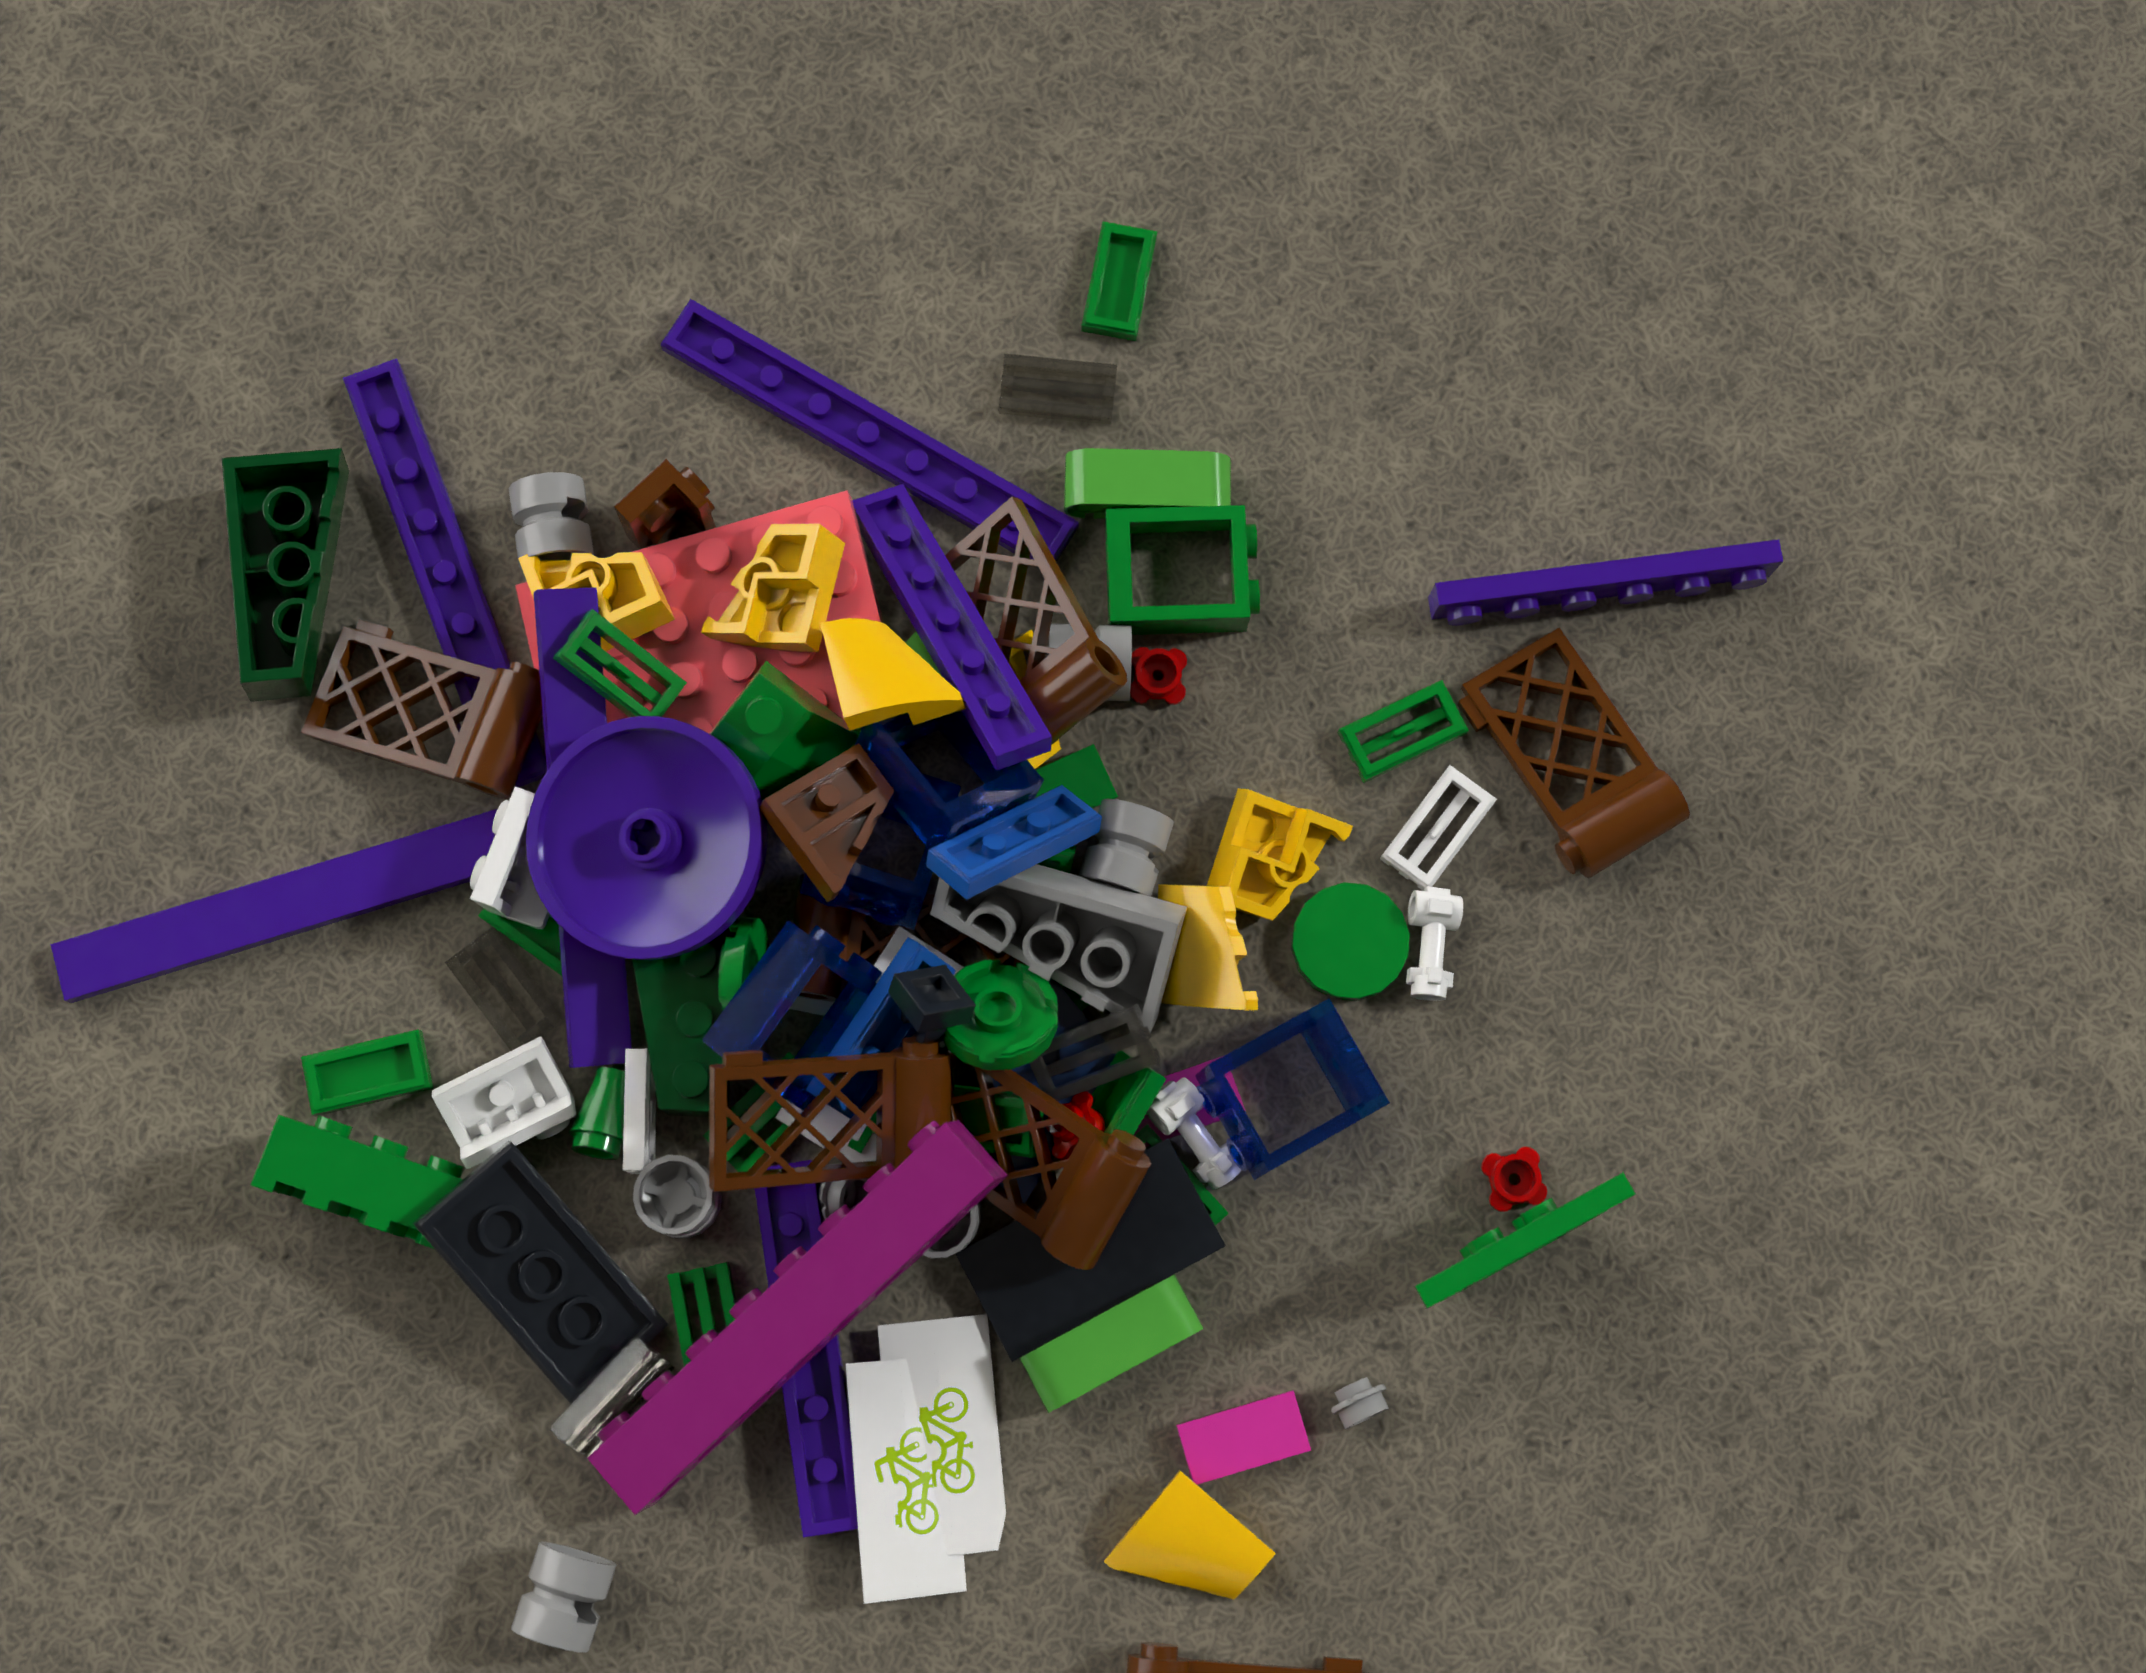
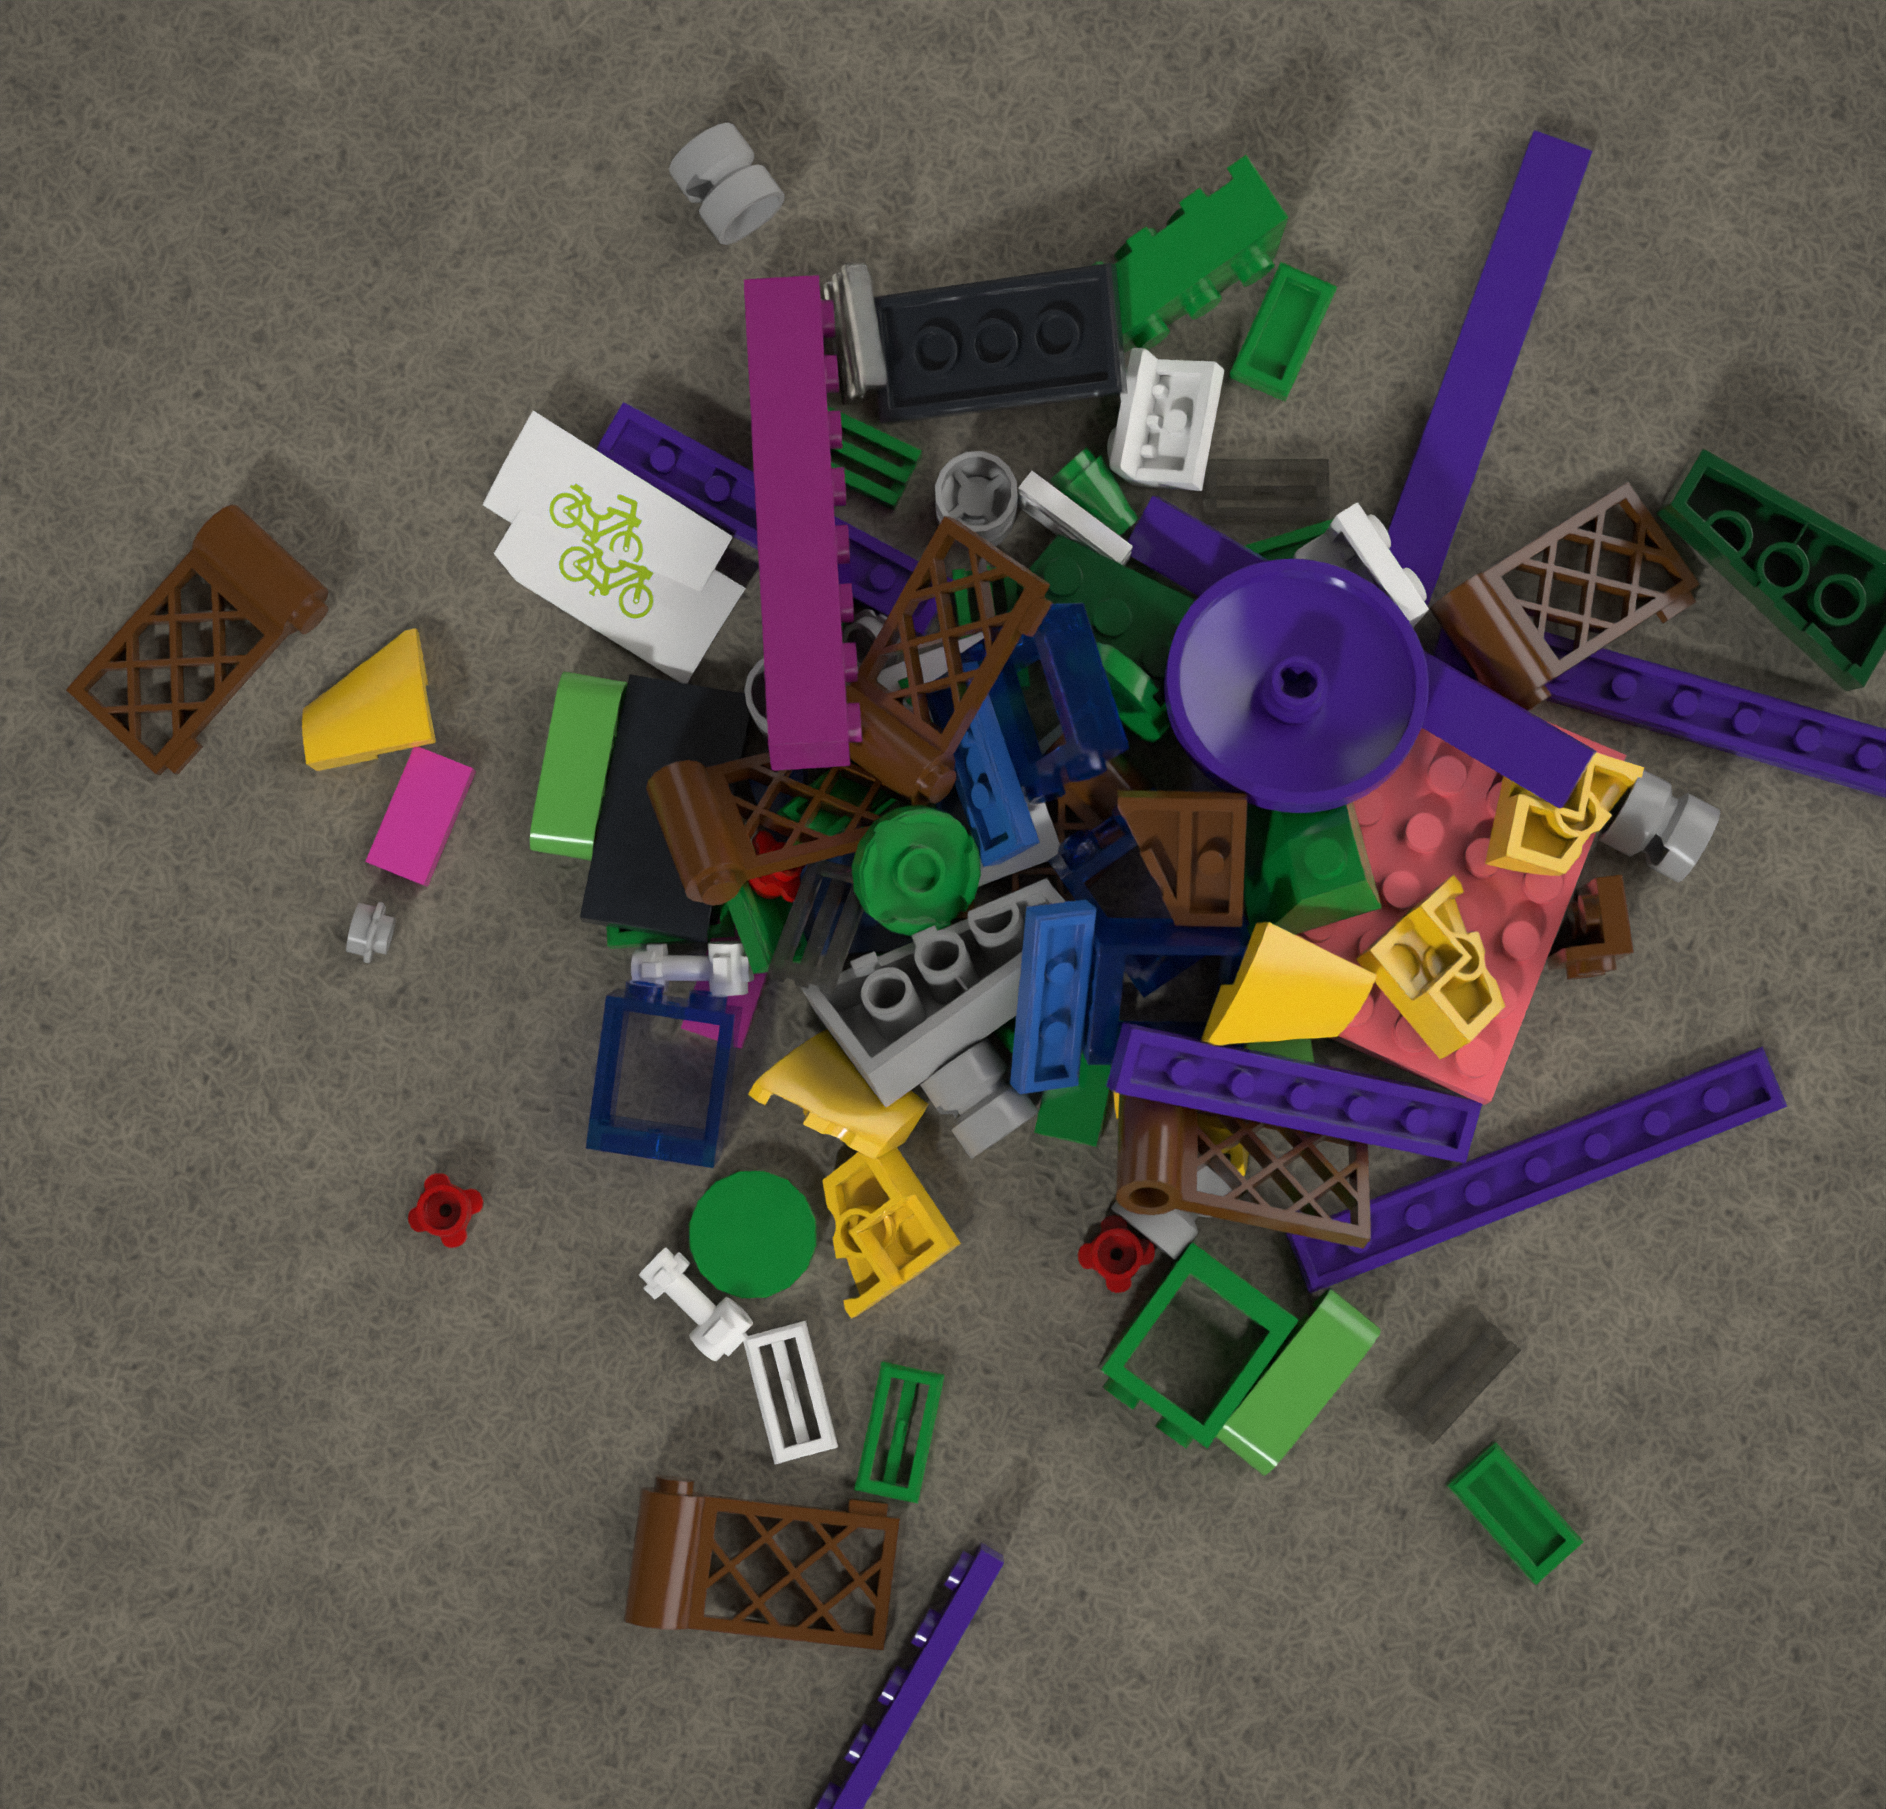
camera: 135 degrees right, 5 degrees up
green tile [553,609,687,717] -> none
black tile [888,965,976,1044] -> none
green wing [1414,1172,1636,1309] -> none

